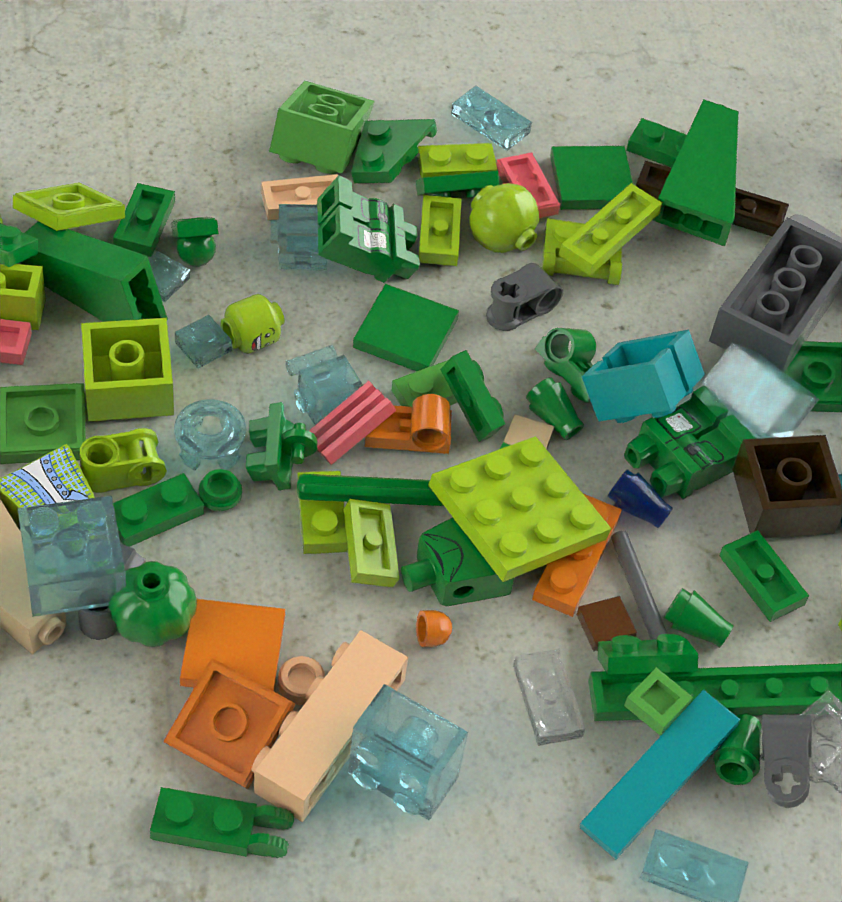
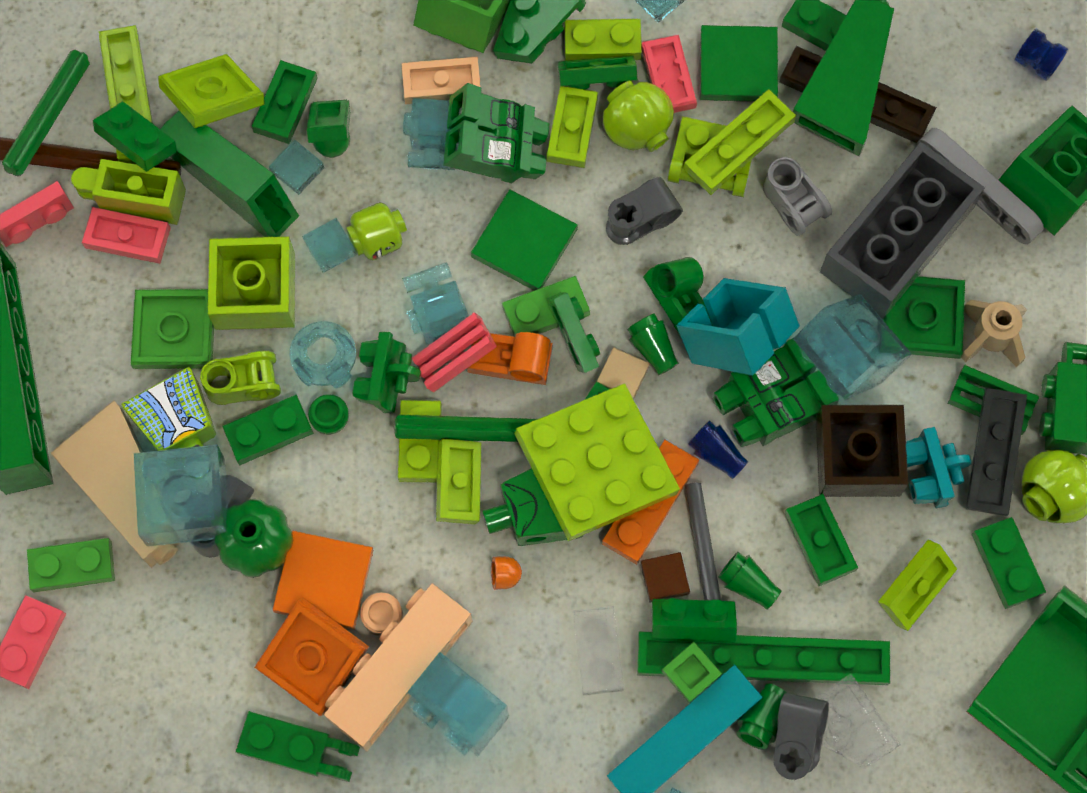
camera: 15 degrees right, 20 degrees up
none -> light grey piece [763,157,832,236]

